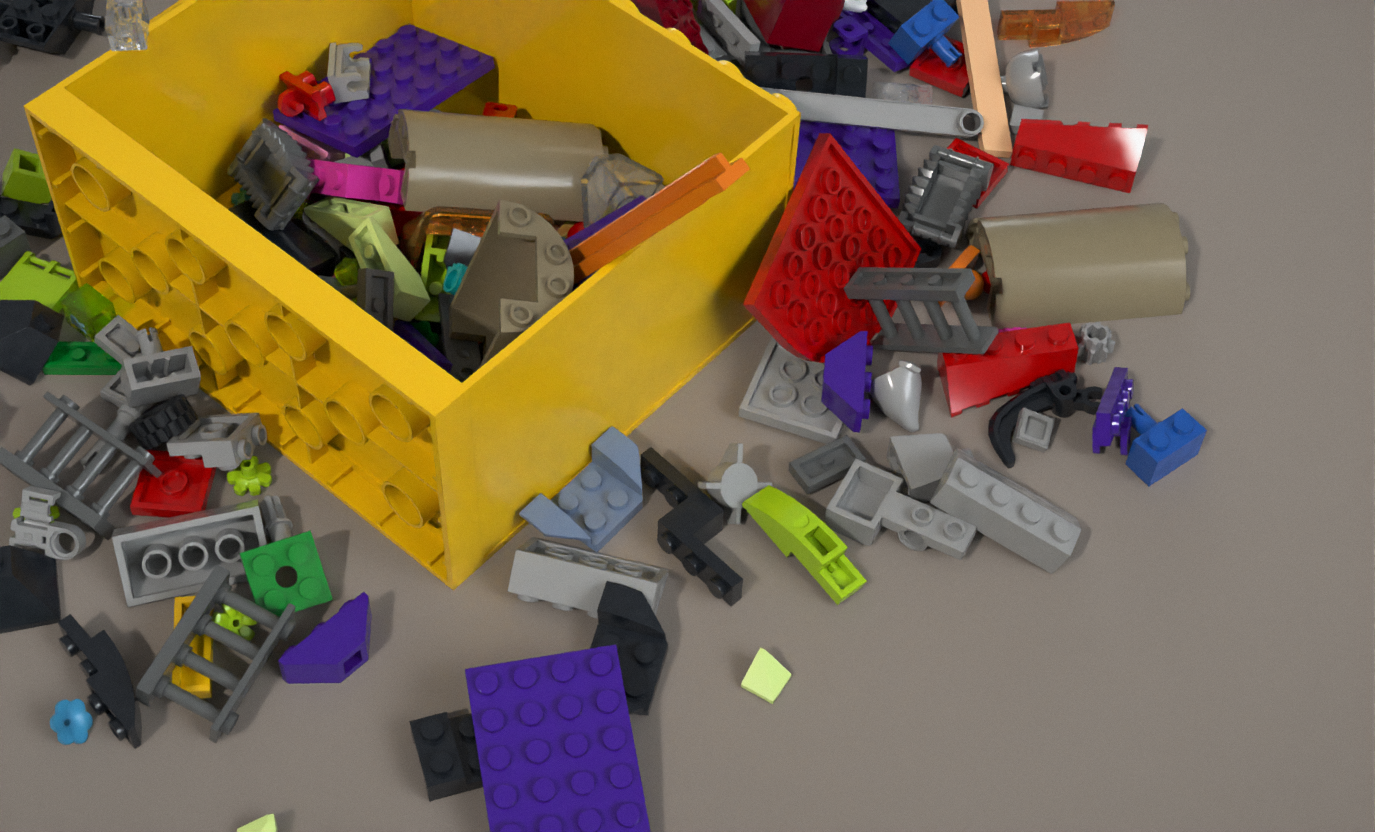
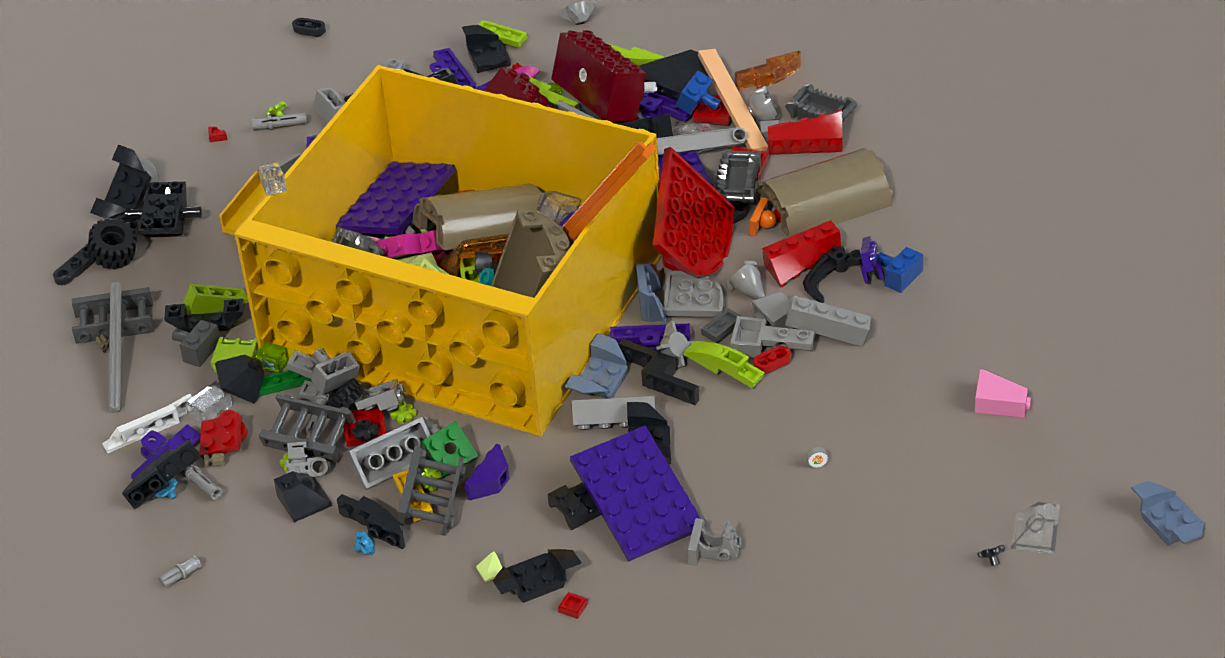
camera: 10 degrees left, 10 degrees down
red hips [277,70,336,121] -> none
light grey hinge [327,42,371,103] -> none
yellowish green slope [741,648,792,704] -> none
dark purple slope [821,331,873,433] -> none
dark grey fence [843,267,999,354] -> none
light grey tile [1012,408,1055,453] -> none
light grey gear [1074,322,1115,365] -> none
none -> black plant [352,419,378,442]
none -> dark purple plate [610,323,690,352]
none -> sand blue piece [636,264,666,324]
none -> red plate [753,346,791,373]
none -> dark grey piece [785,84,857,122]
none -> tile [806,447,829,468]
none -> bright pink slope [975,369,1031,418]

